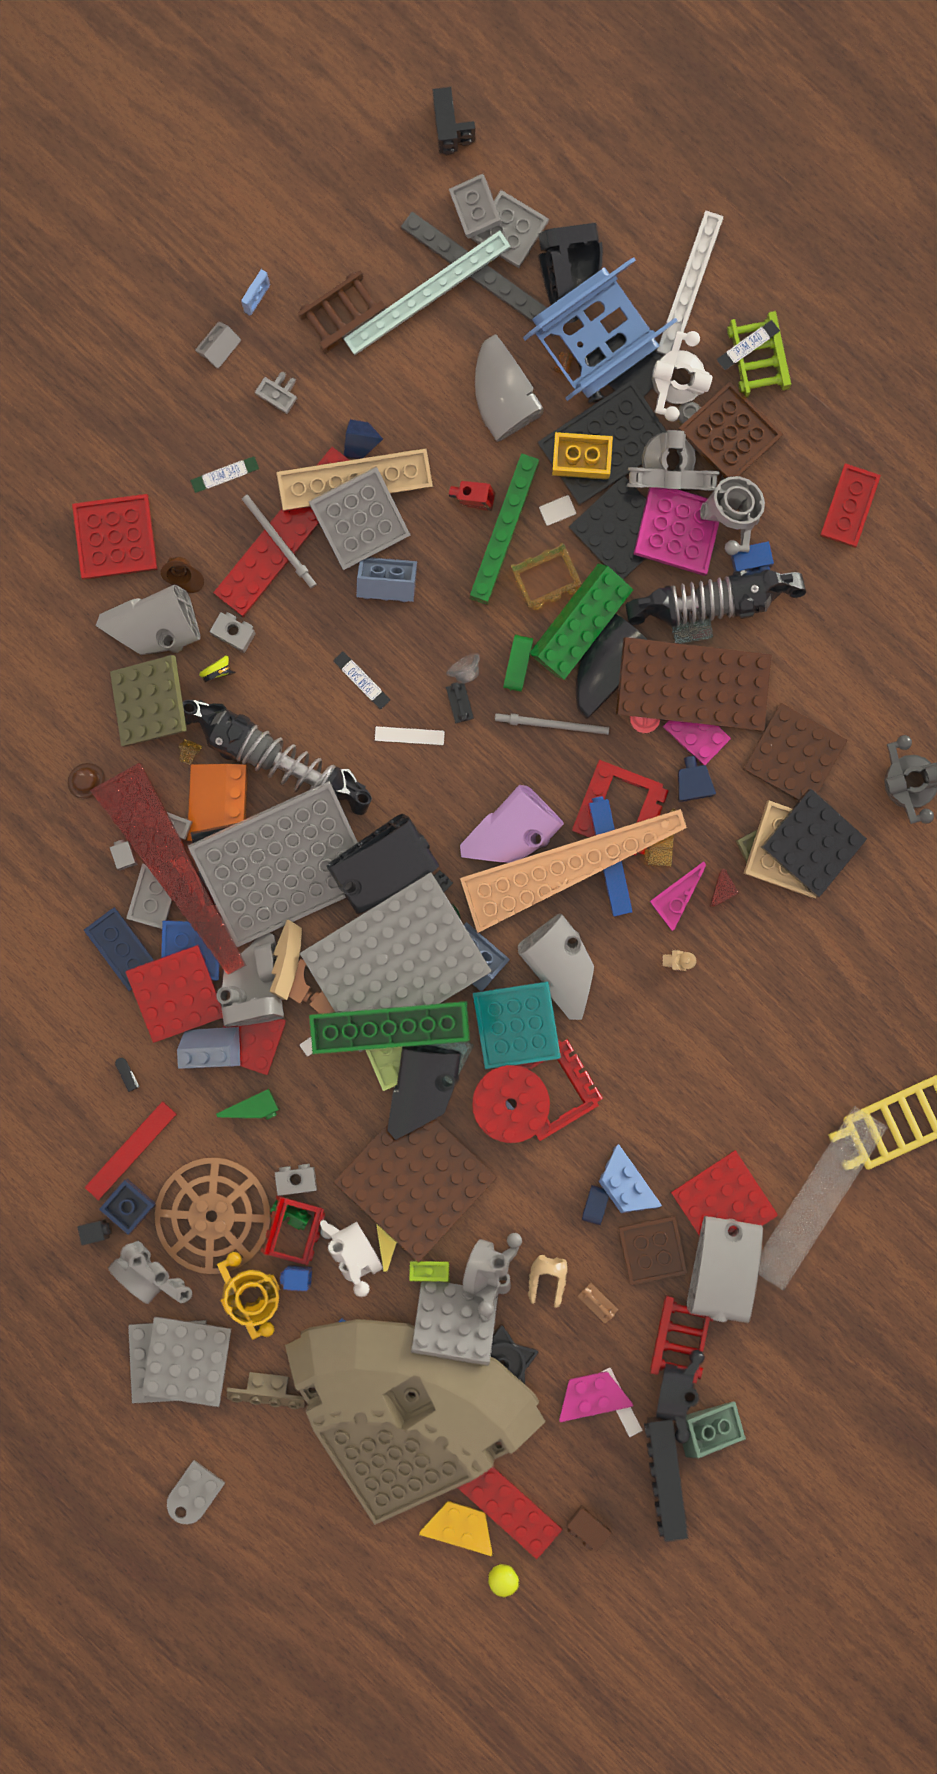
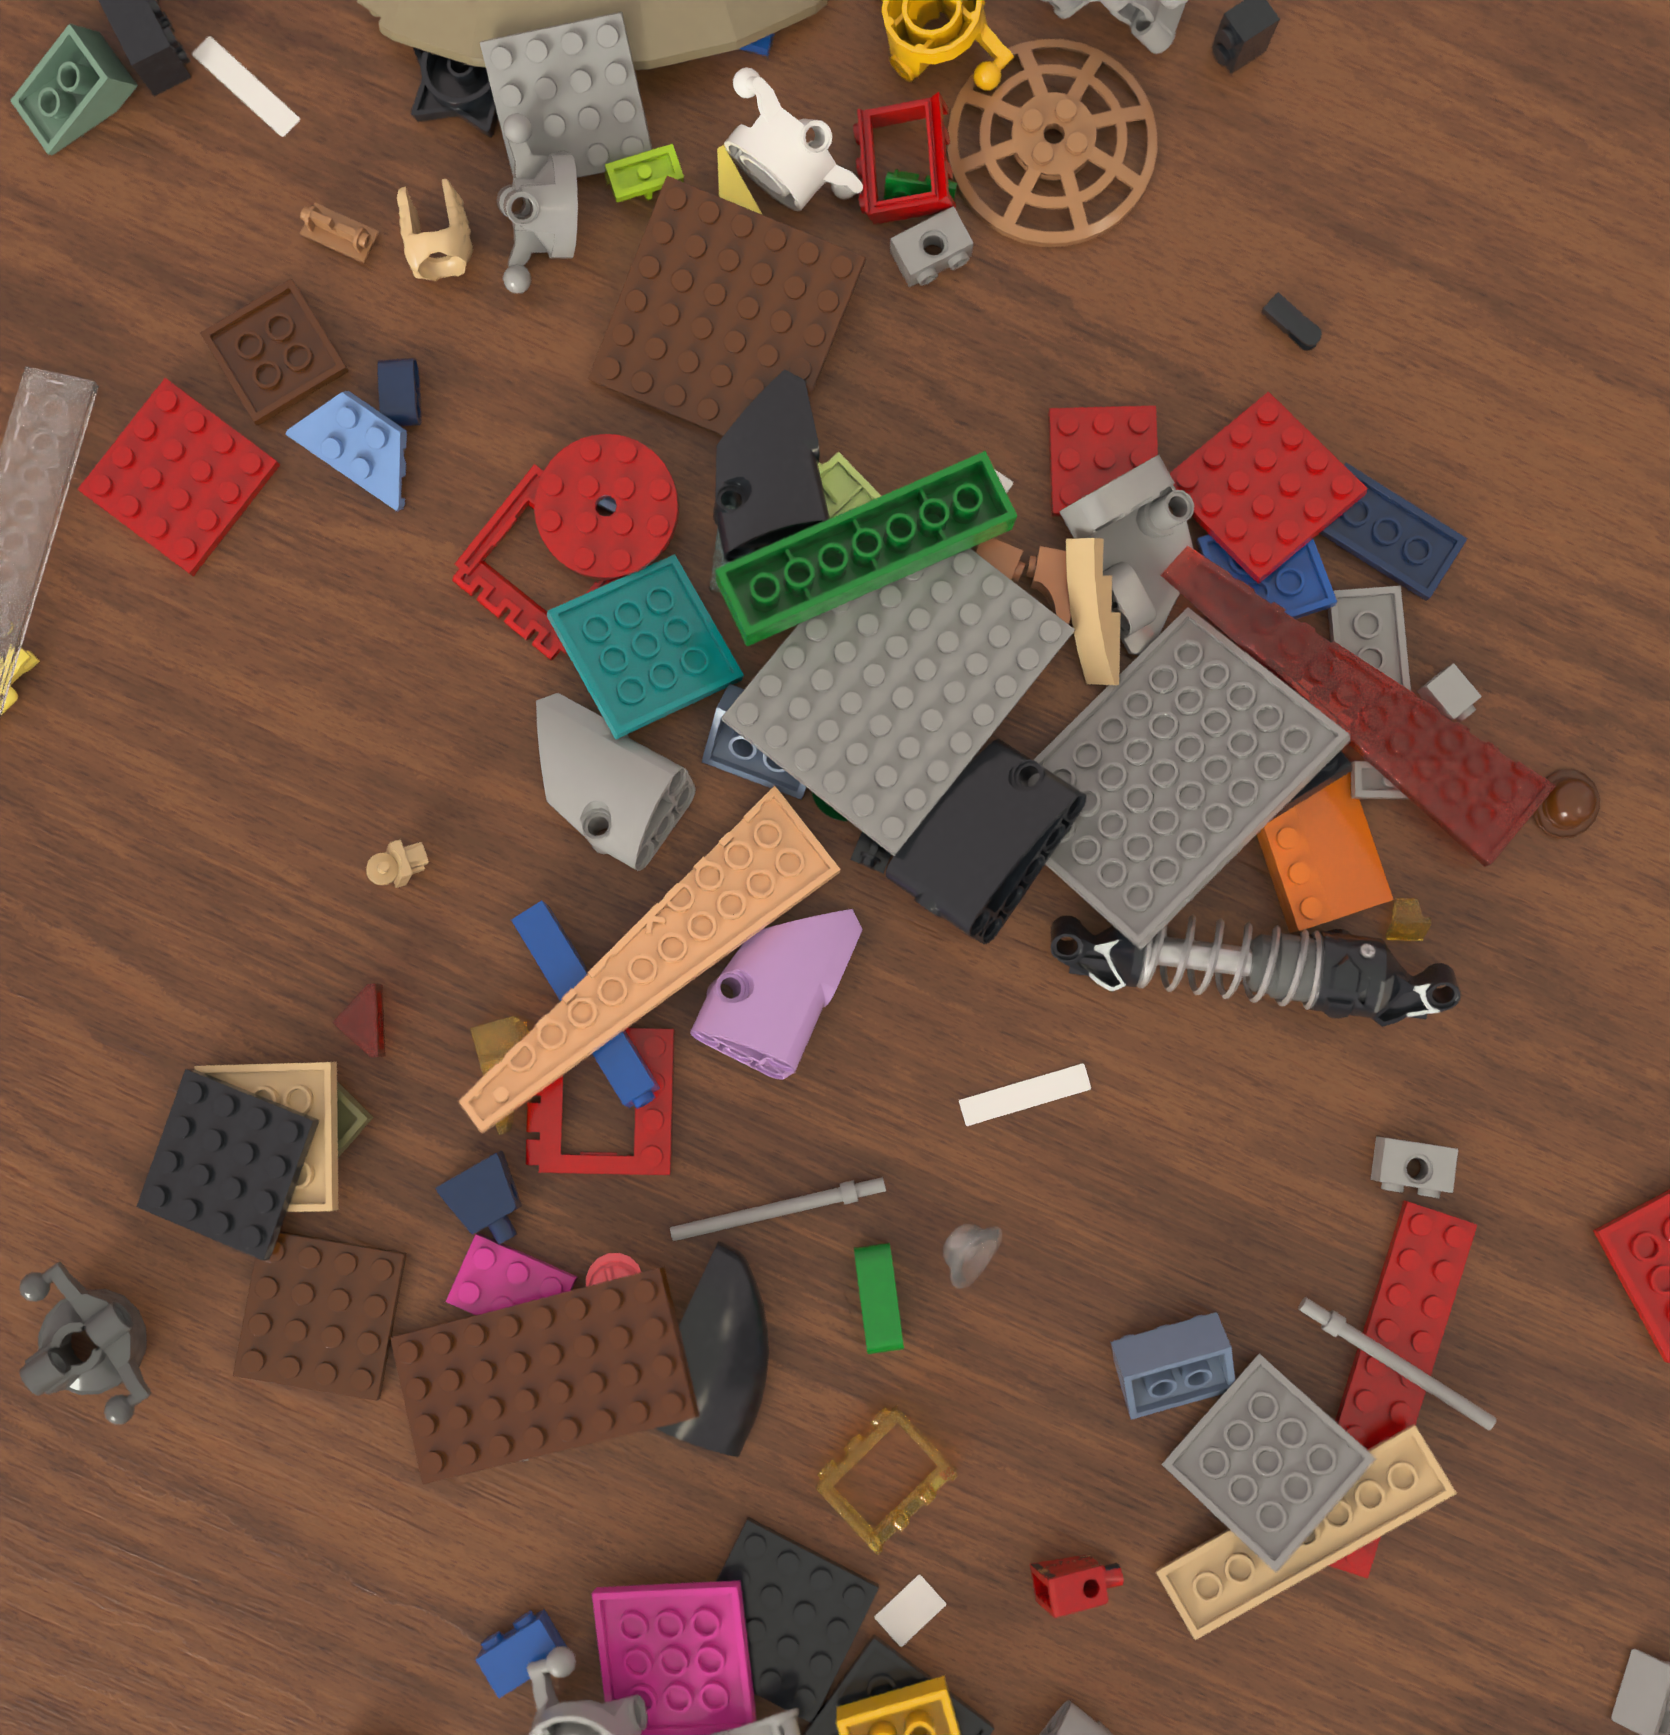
camera: 155 degrees right, 0 degrees up
red tile [84,1101,177,1201] -> none
light grey panel [96,585,201,655] -> none
dark blue brick [99,1179,156,1235] -> none
olive plate [110,655,187,746] -> none
reddish brown piece [161,557,204,593] -> none
sand blue slope [177,1027,241,1069] -> none
sticker [191,456,259,493] -> none
piece [199,655,236,682] -> none
green slope [216,1089,280,1120] -> none
light grey hinge [255,372,297,414] -> none
blue brick [280,1265,312,1291] -> none
sticker [333,651,390,709] -> none
dark blue slope [344,419,383,459] -> none
black hinge [446,682,474,724] -> none
green brick [470,453,539,605] -> none
green brick [529,563,634,680] -> none
dark pink wing [559,1371,633,1422] -> none
black piece [625,570,806,627] -> none
dark pink wing [650,861,706,931] -> none
red fence [650,1295,713,1383] -> none
black piece [655,1350,705,1444] -> none
clear light blue tile [672,619,713,644] -> none
light grey panel [687,1216,763,1323] -> none

